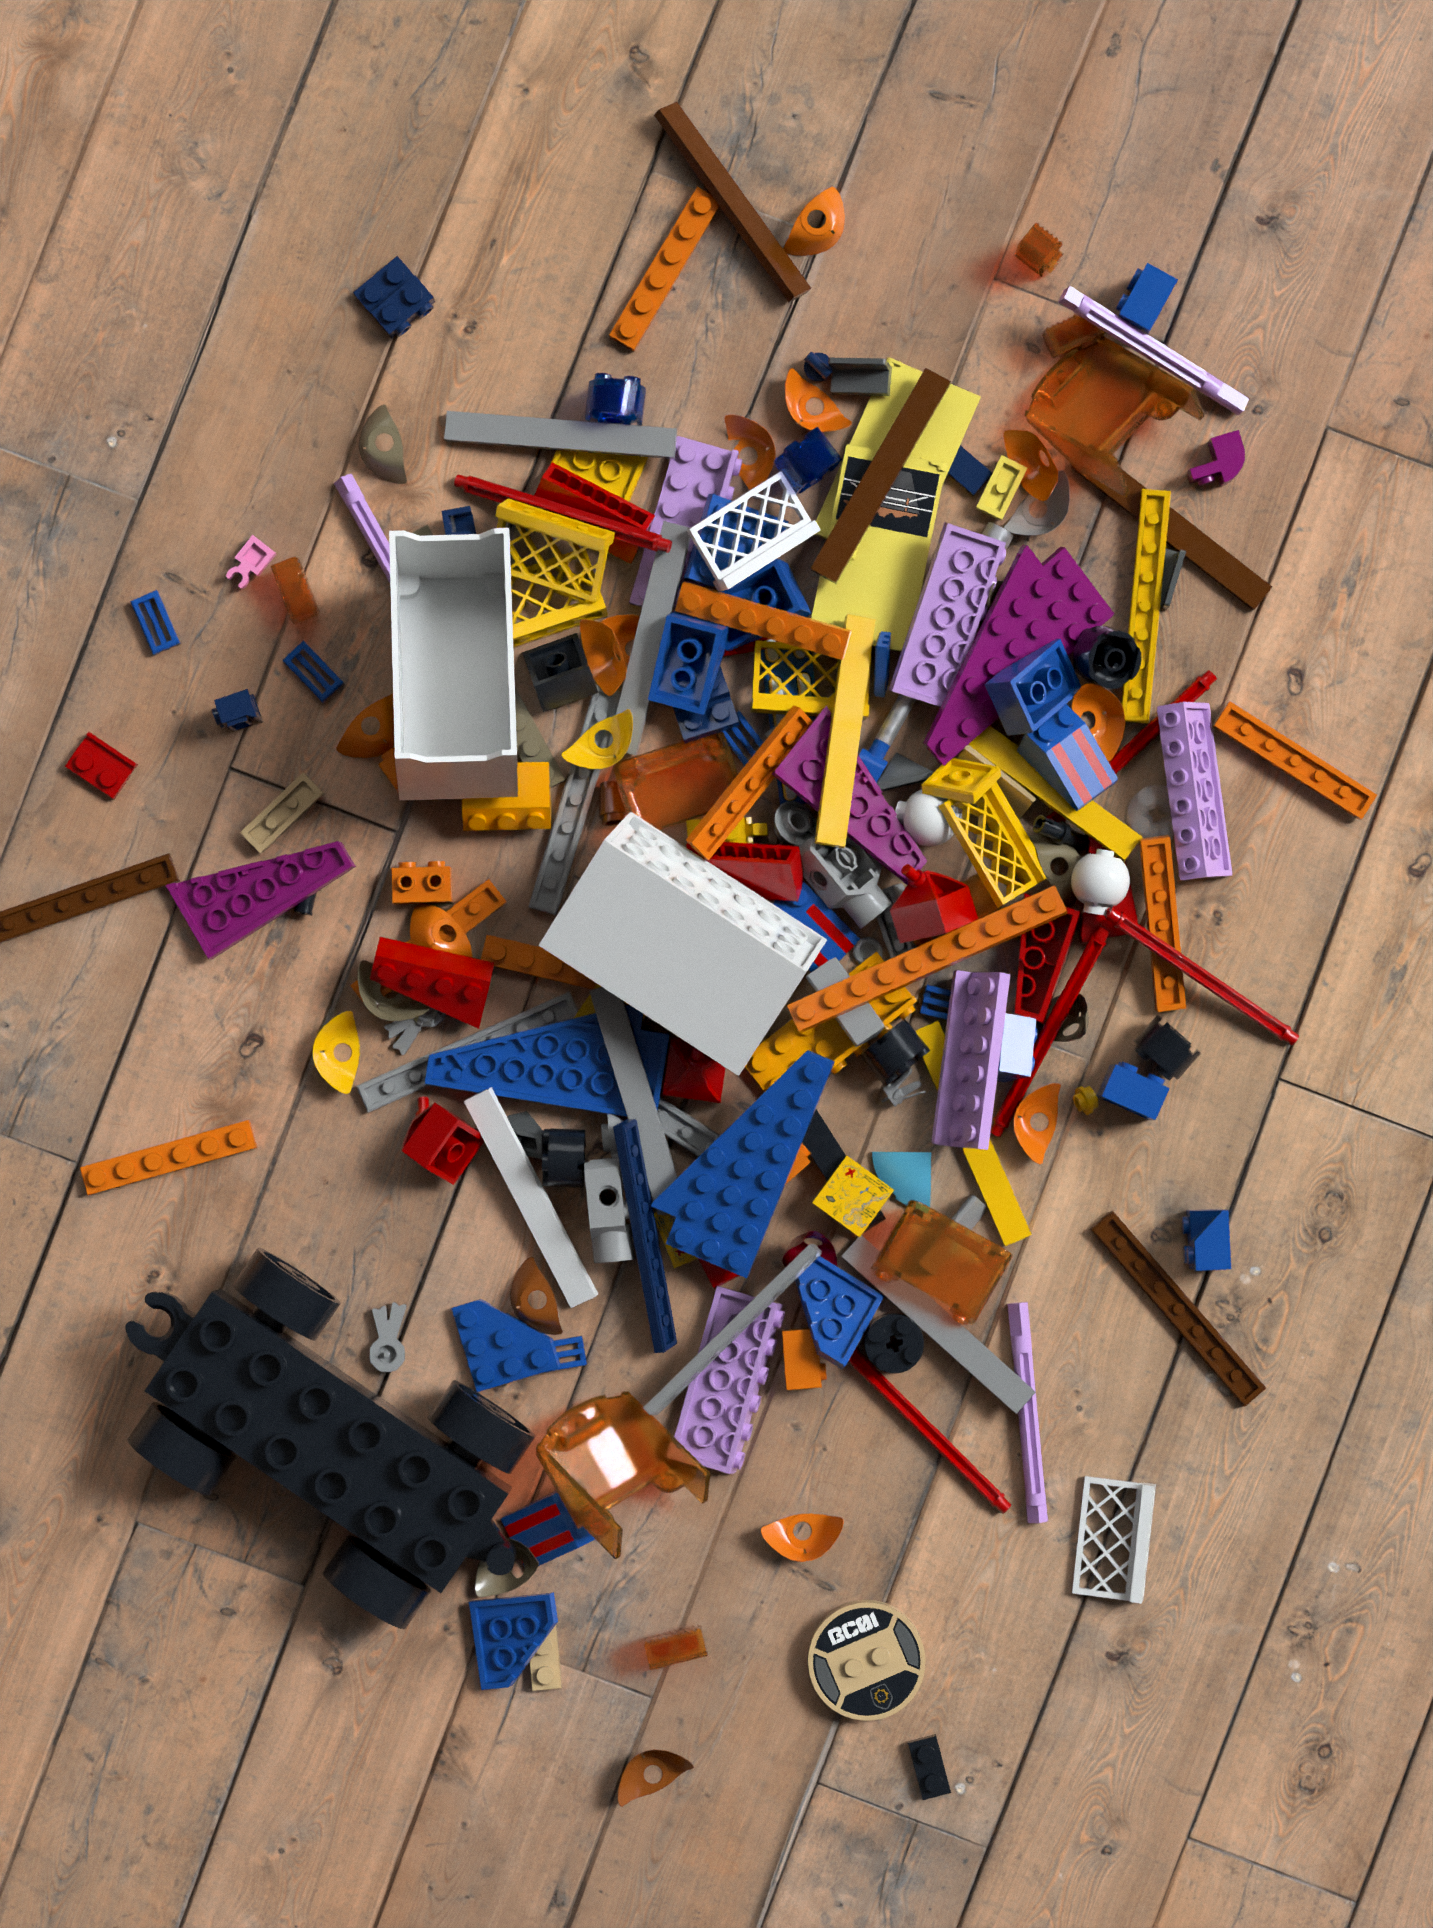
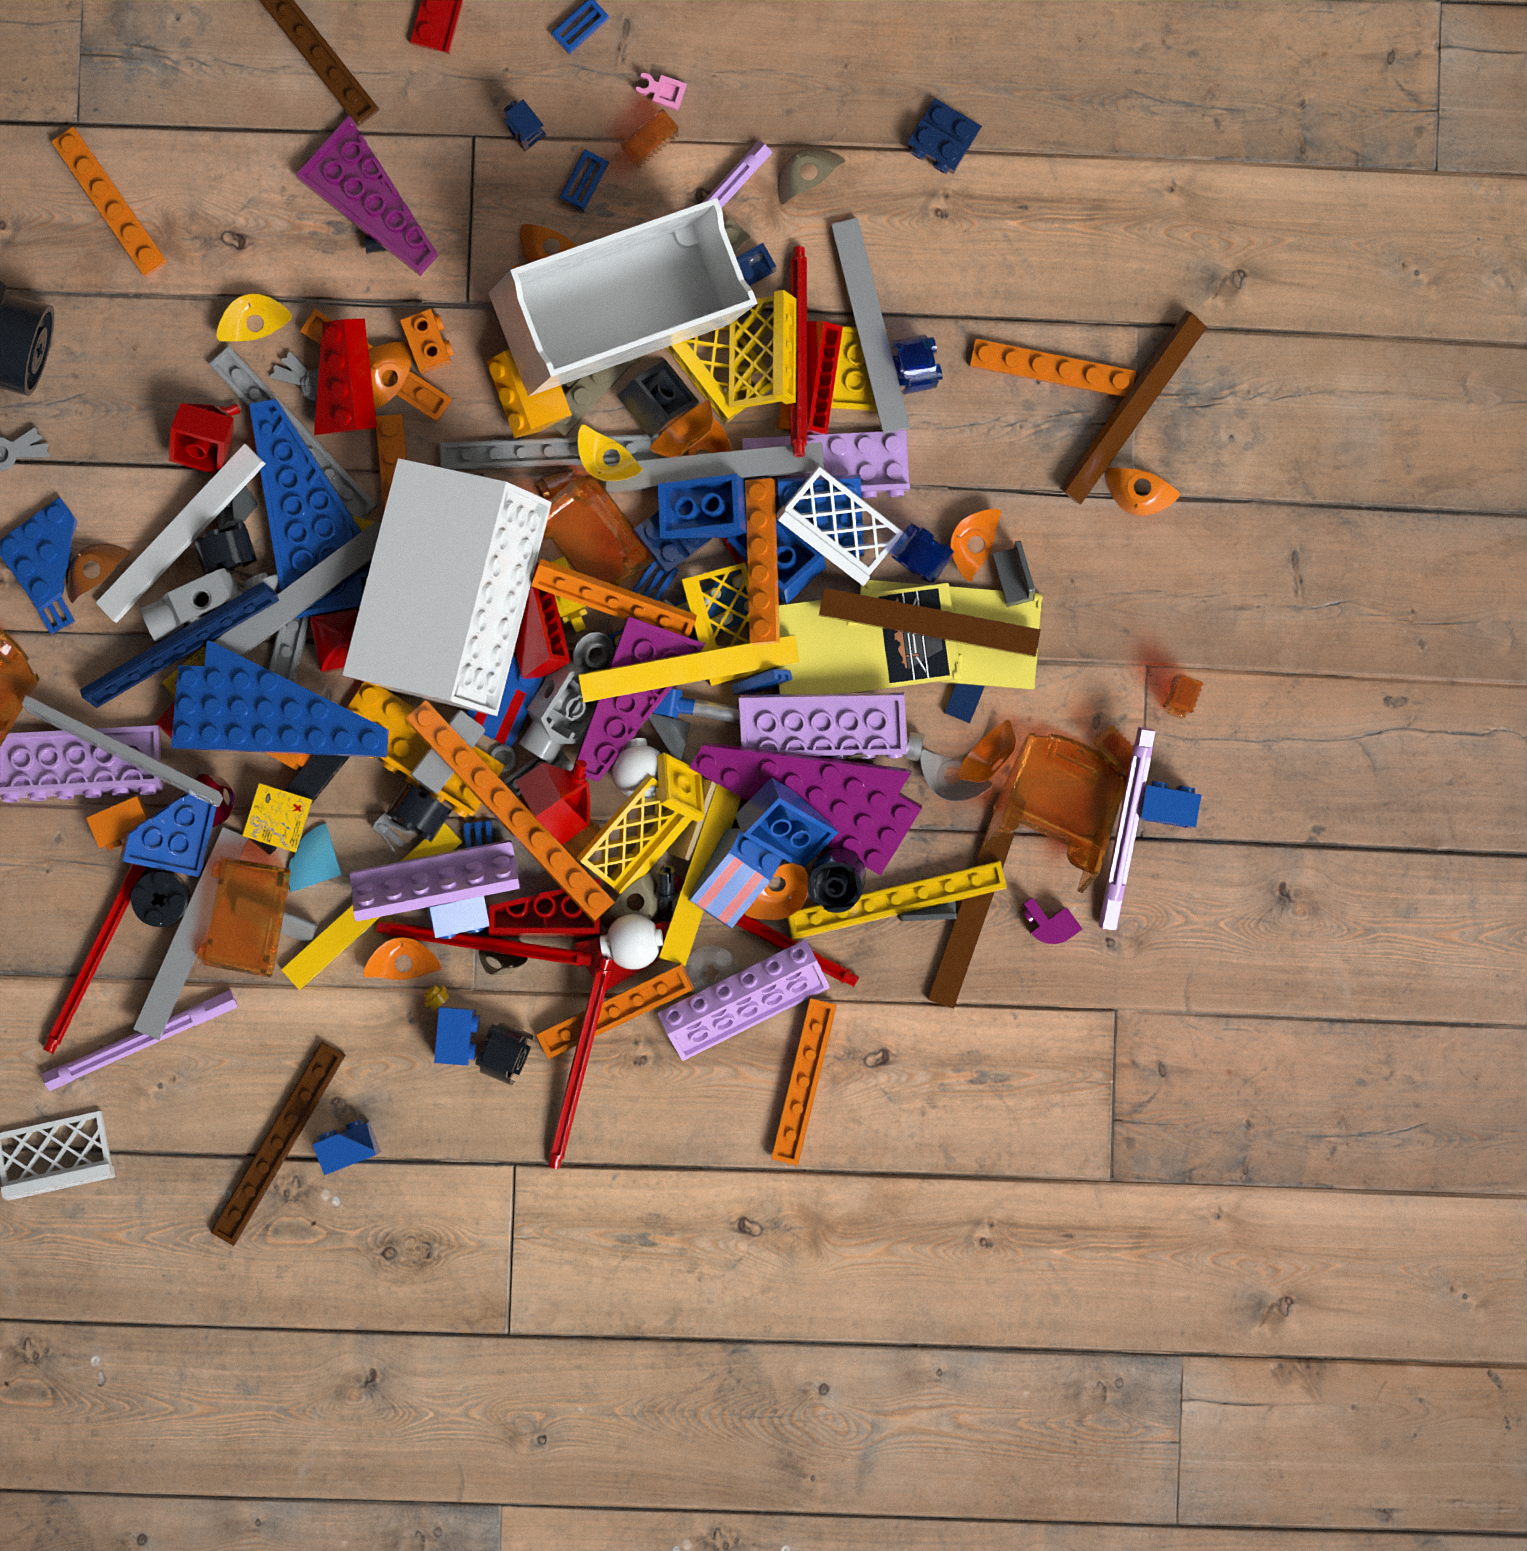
camera: 75 degrees right, 0 degrees up
tan plate [240,772,324,854] -> none
dark tan piece [358,960,430,1021] -> none
orange piece [724,415,776,490] -> none
dark blue plate [804,352,833,382] -> none
light yellow plate [976,455,1027,521] -> none

